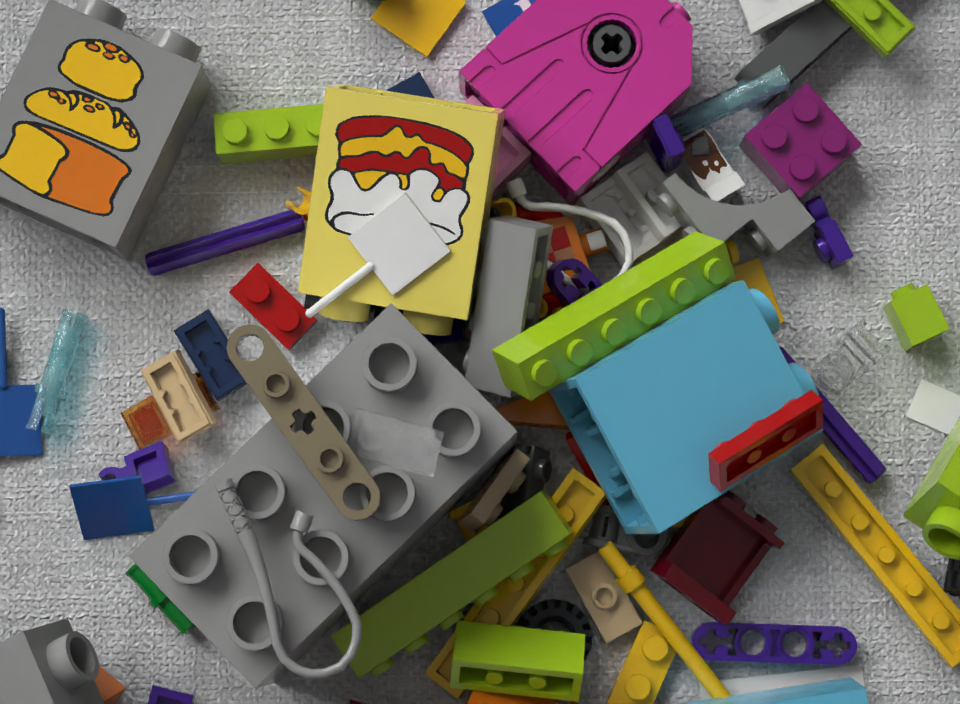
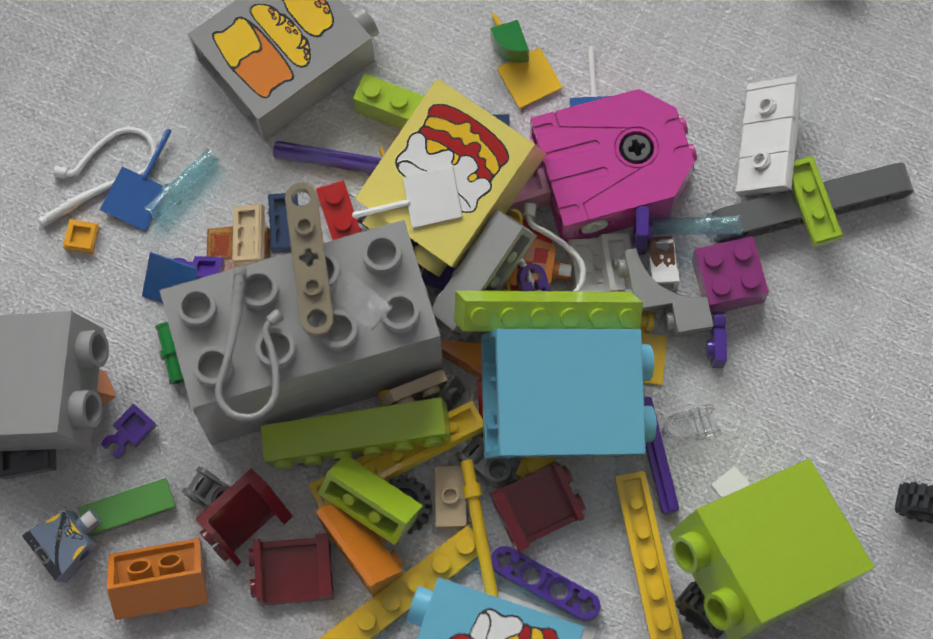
camera: 30 degrees right, 10 degrees down
red plate [708,390,823,492] -> none
lime brick [883,283,950,351] -> none

